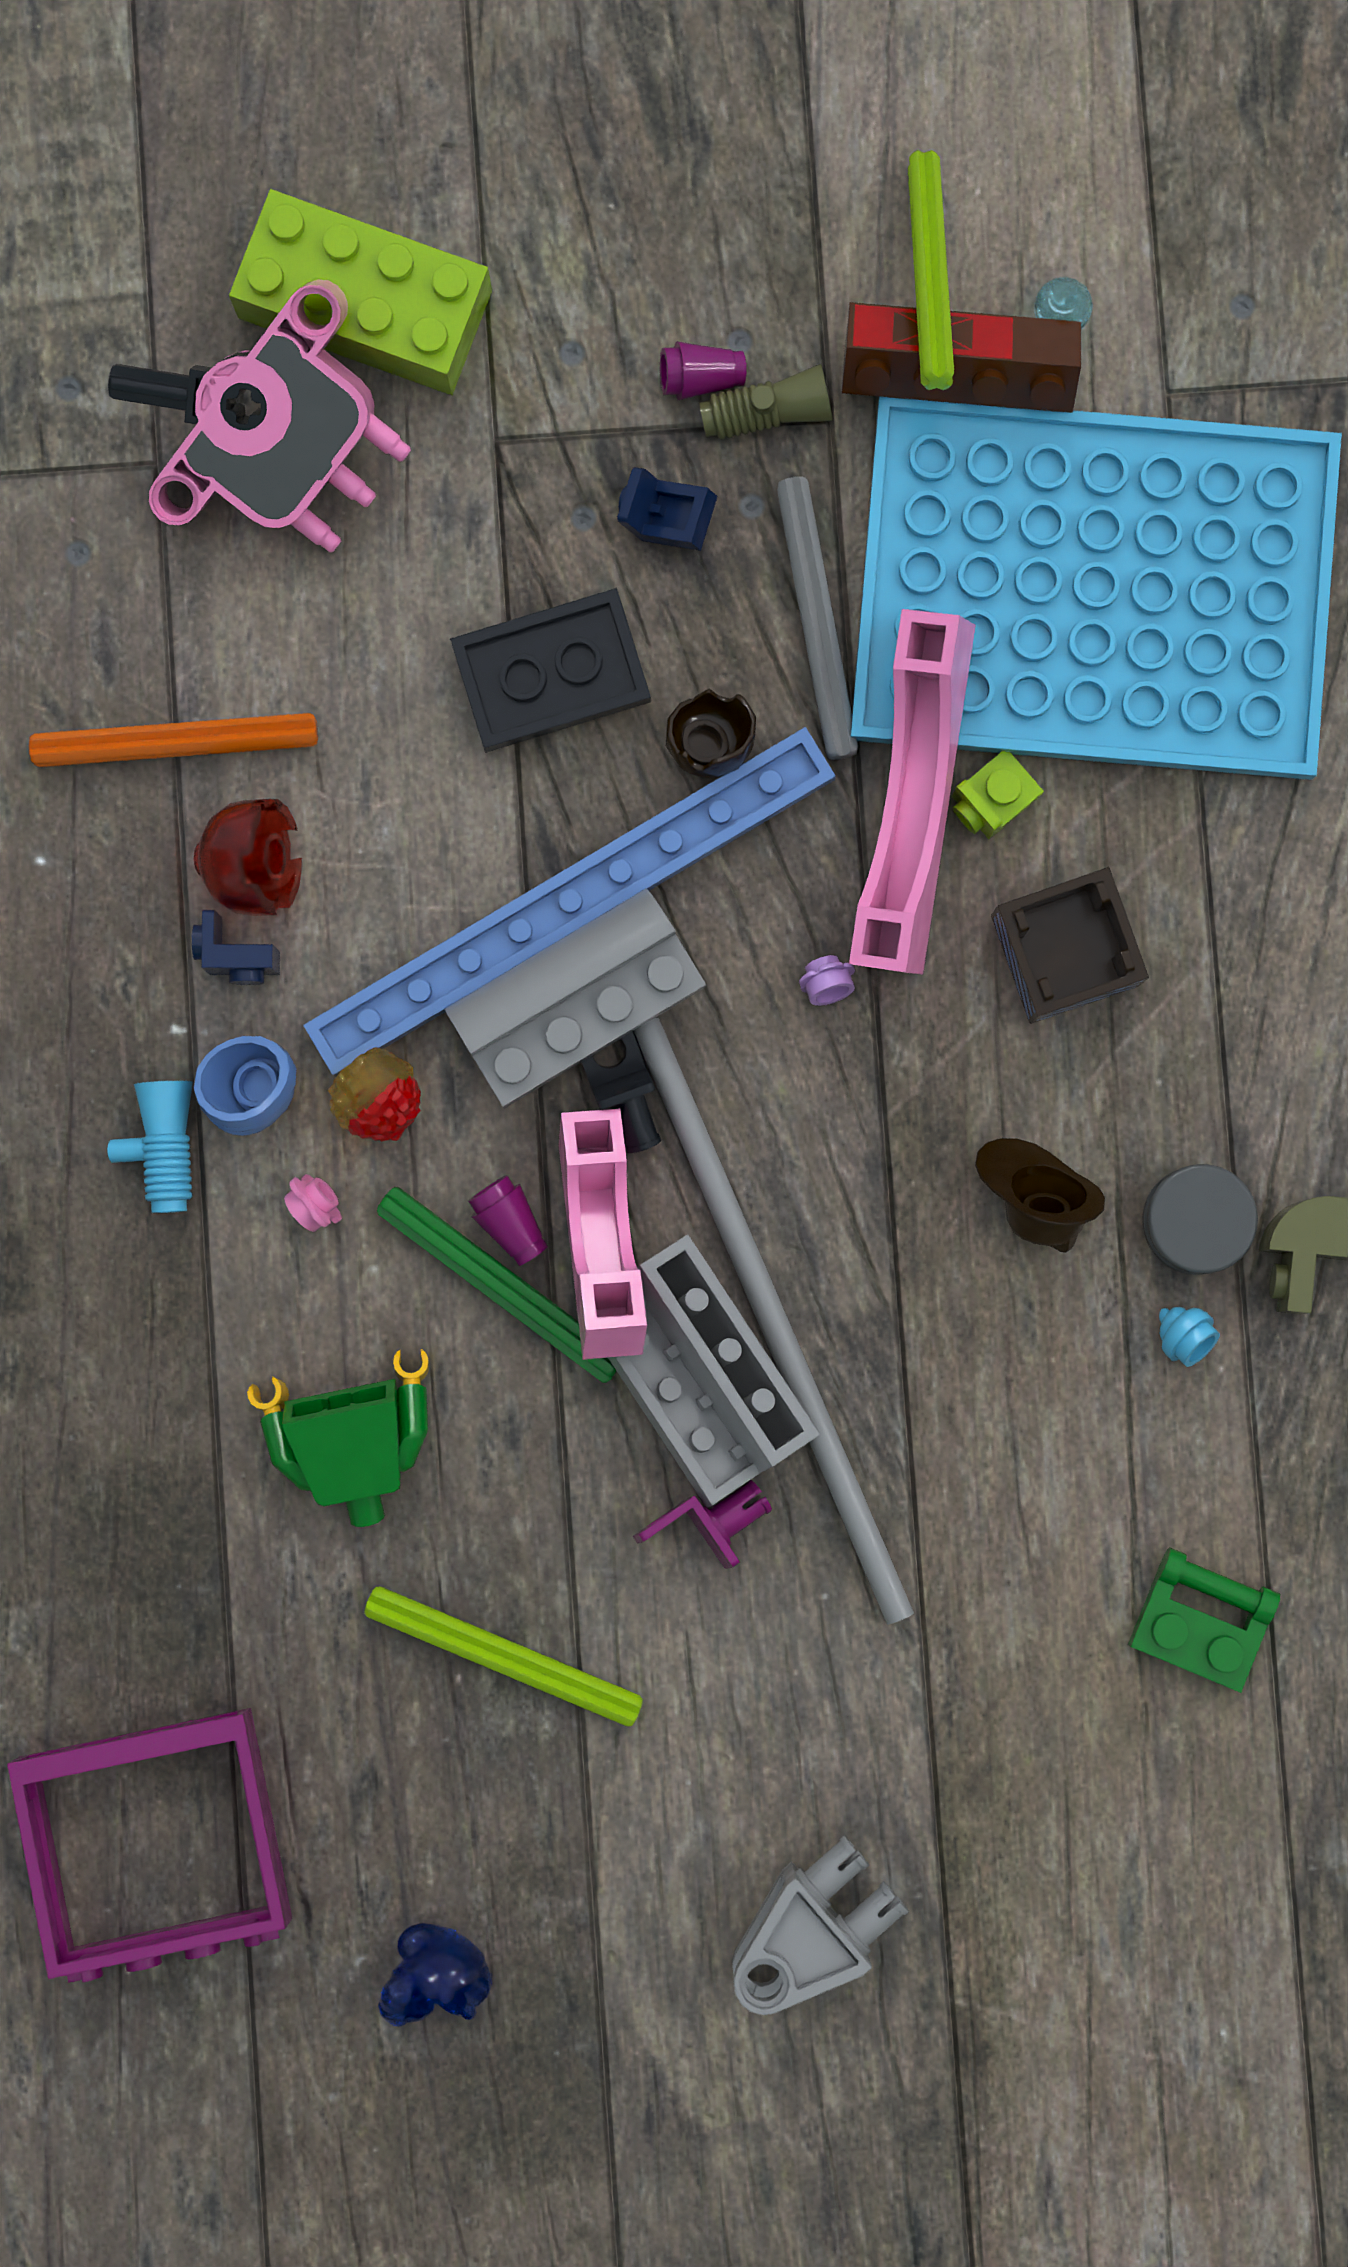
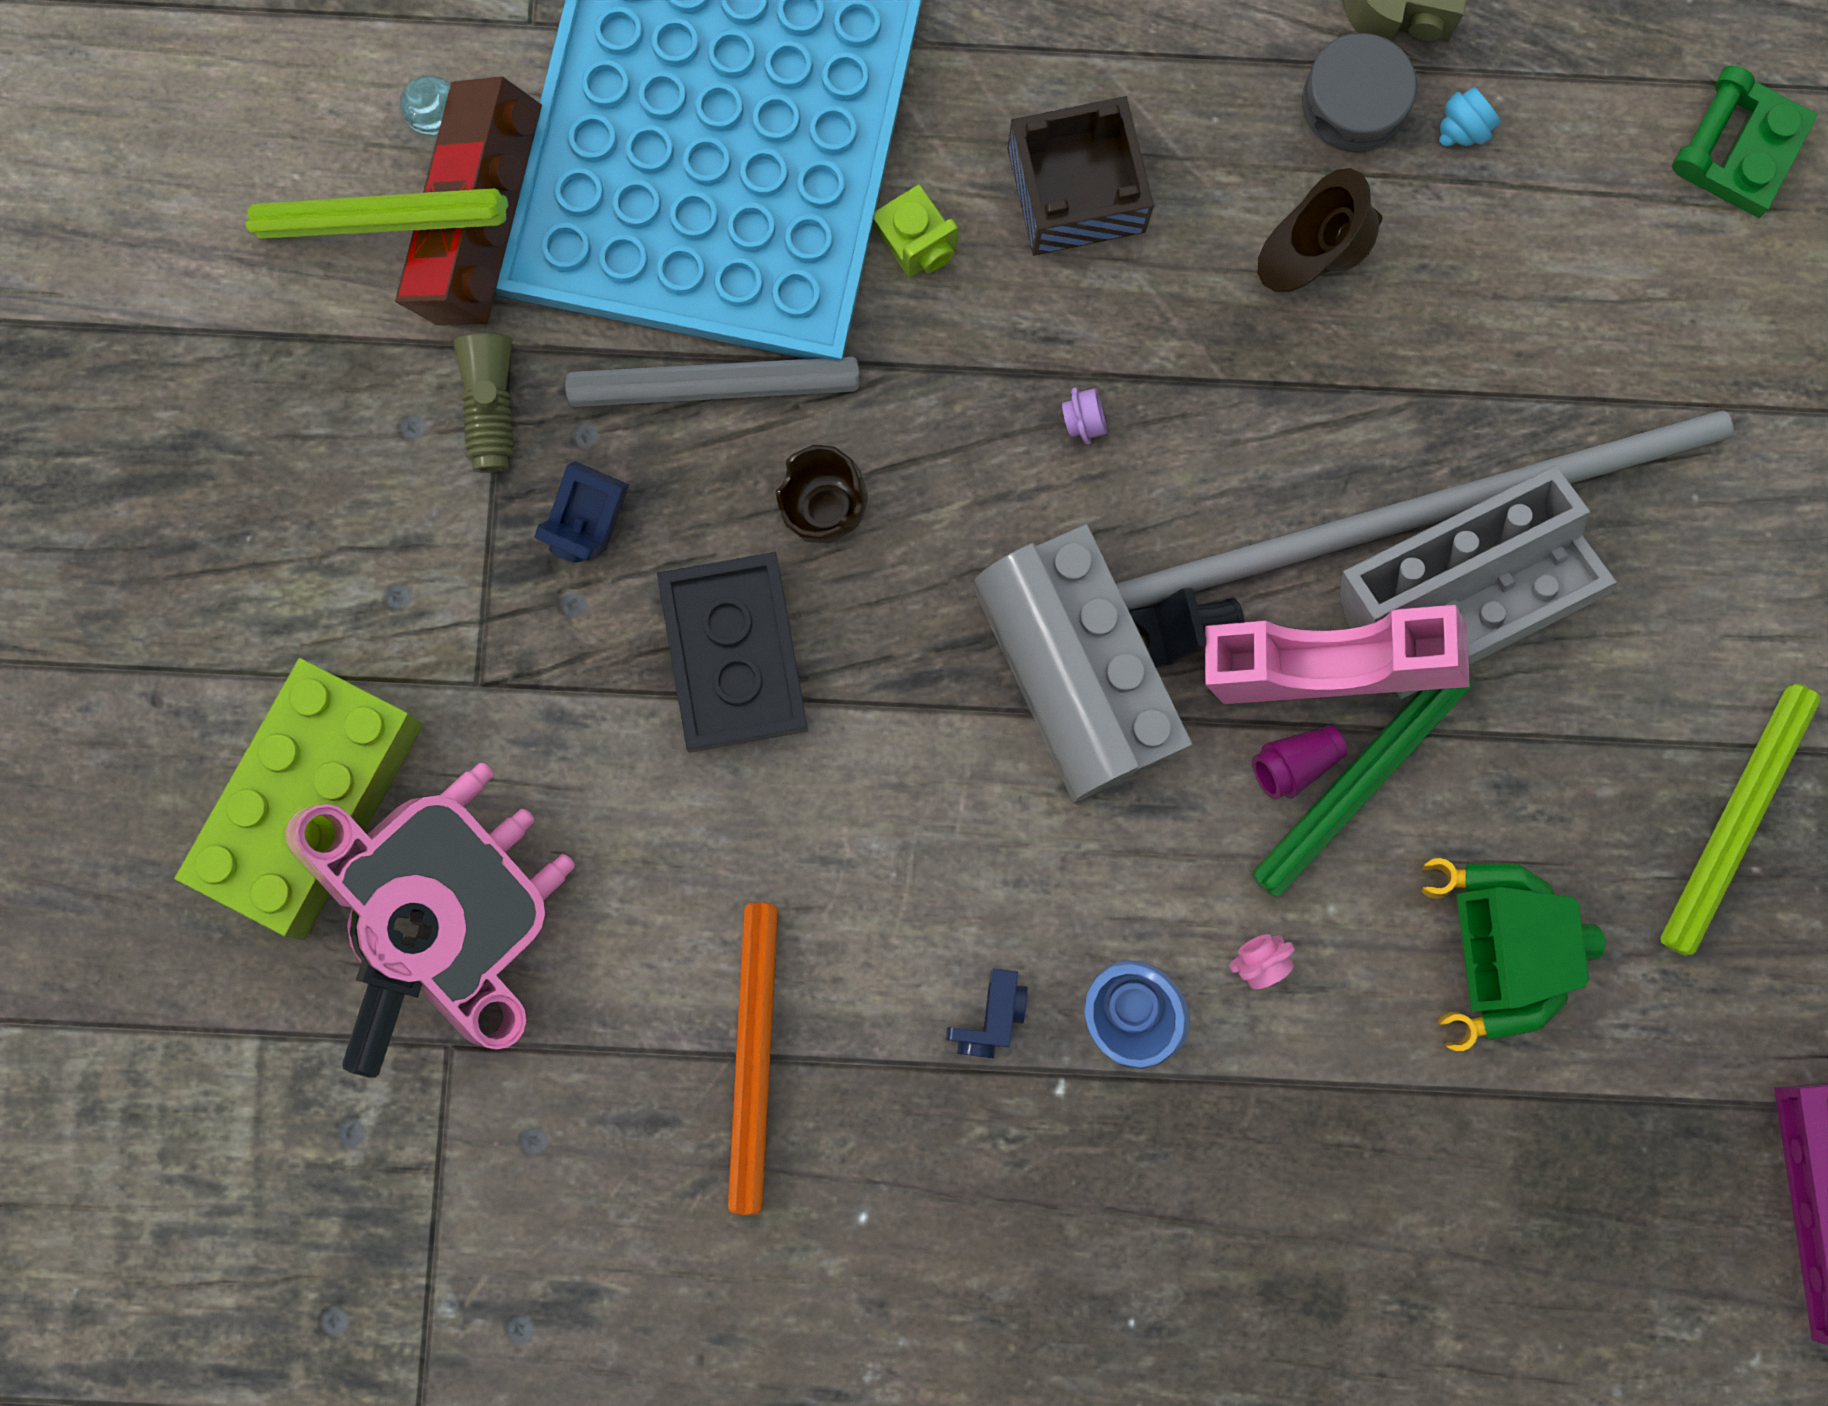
camera: 90 degrees left, 5 degrees down
medium azure piece [107,1081,193,1213] -> none
clear red cylinder [194,799,302,916] -> none
medium blue plate [303,727,836,1077] -> none
piece [327,1047,421,1142] -> none
magenta bracket [633,1480,772,1569] -> none
magenta cone [660,341,746,400] -> none
bright pink arch [849,609,976,975] -> none

